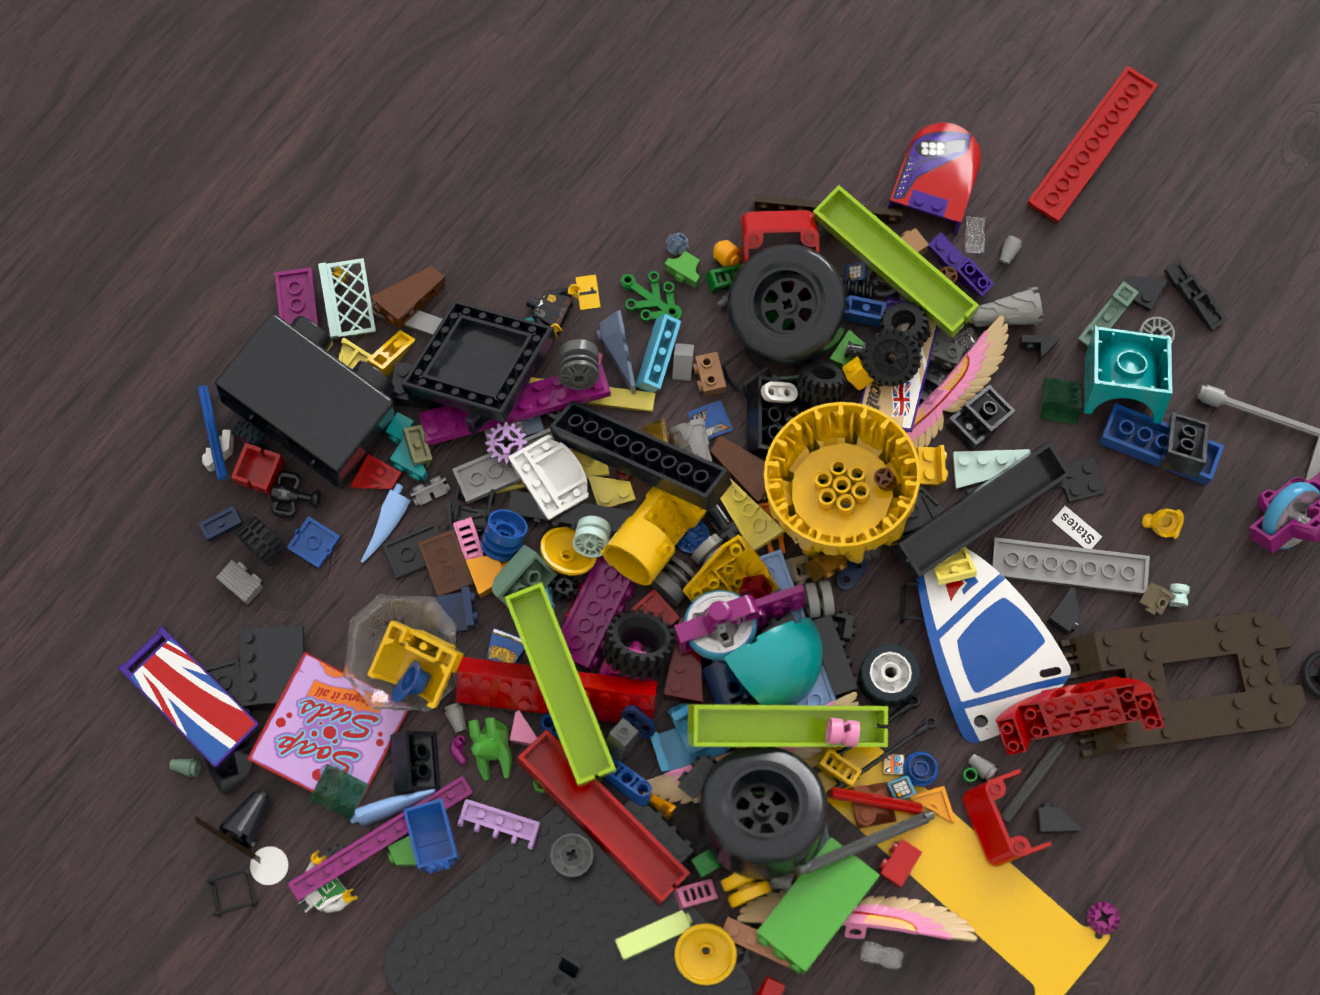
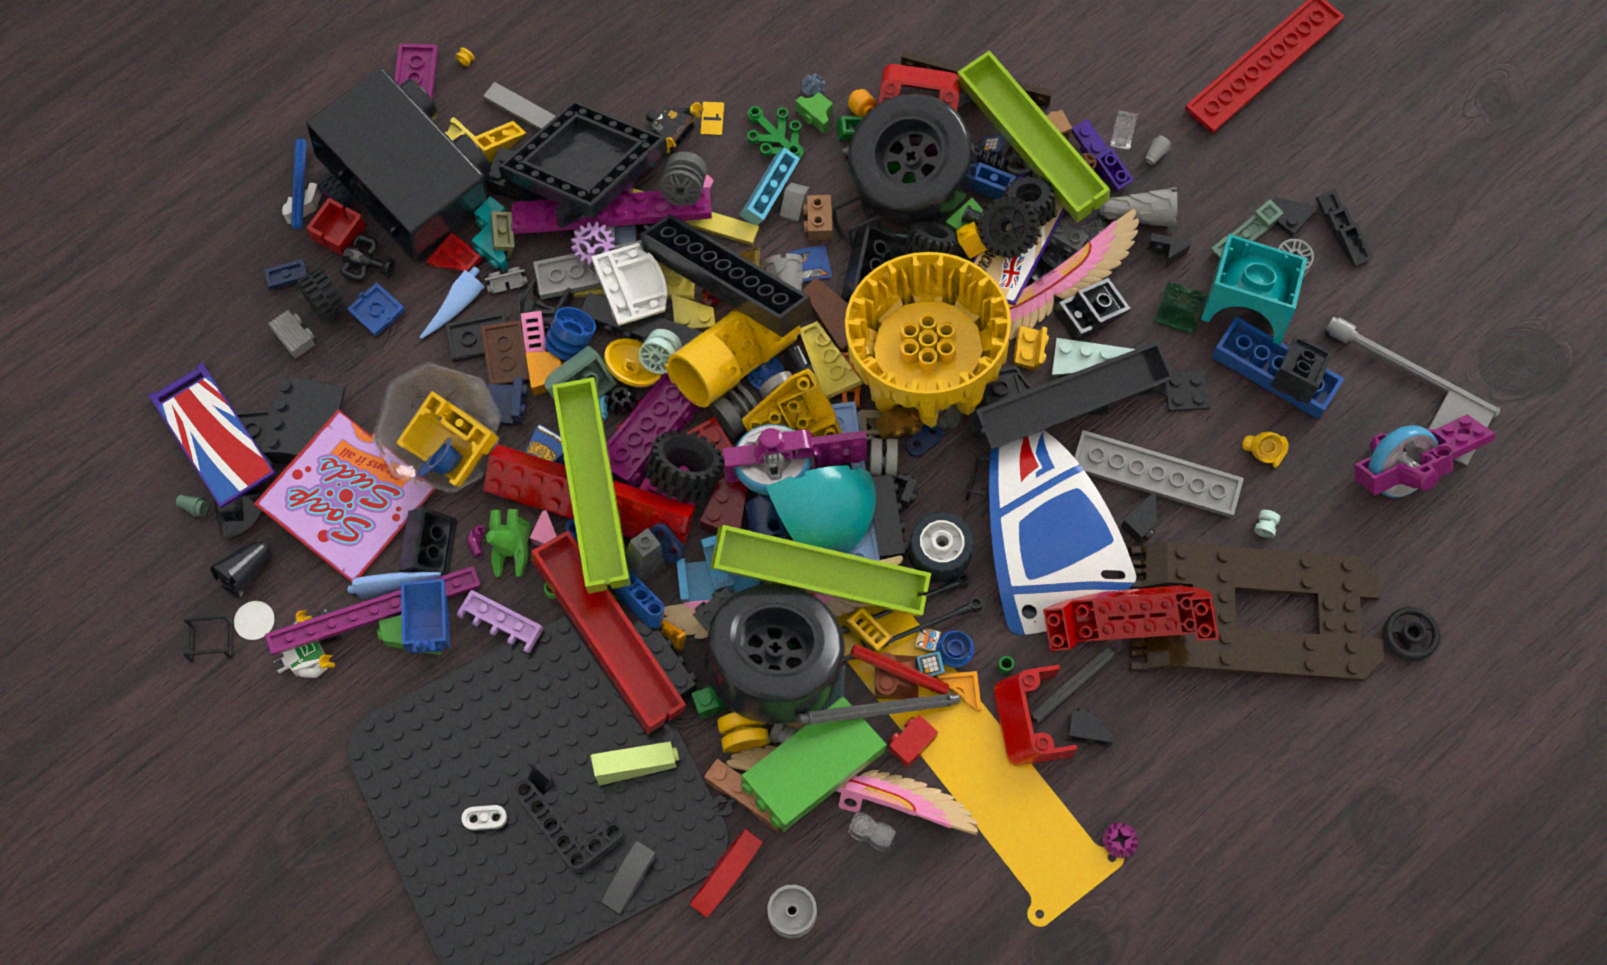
camera: 10 degrees right, 5 degrees down
dark brown sticker [195,816,260,864] -> none
clear green bracket [309,764,368,820] -> none
light aqua fence [318,258,376,340] -> none
reddish brown slope [371,266,445,329] -> none
light grey cone [444,703,467,733] -> none
dark grey wheel [550,833,593,877] -> none
sand blue wedge [597,310,636,394] -> none
bright pink slope [673,879,718,911] -> none
yellow dish [675,923,737,985] -> none
dark red brick [739,574,772,600] -> none
white plate [761,382,798,403] -> none
bright pink wheel [826,717,860,747] -> none
reddish brown wheel [874,468,897,491] -> none
windscreen [888,123,981,234] -> none
light yellow wing [933,546,977,585] -> none
light grey cone [968,754,998,781] -> none
white sticker [1052,506,1102,549] -> none
dark tan brick [1140,582,1176,616] -> none

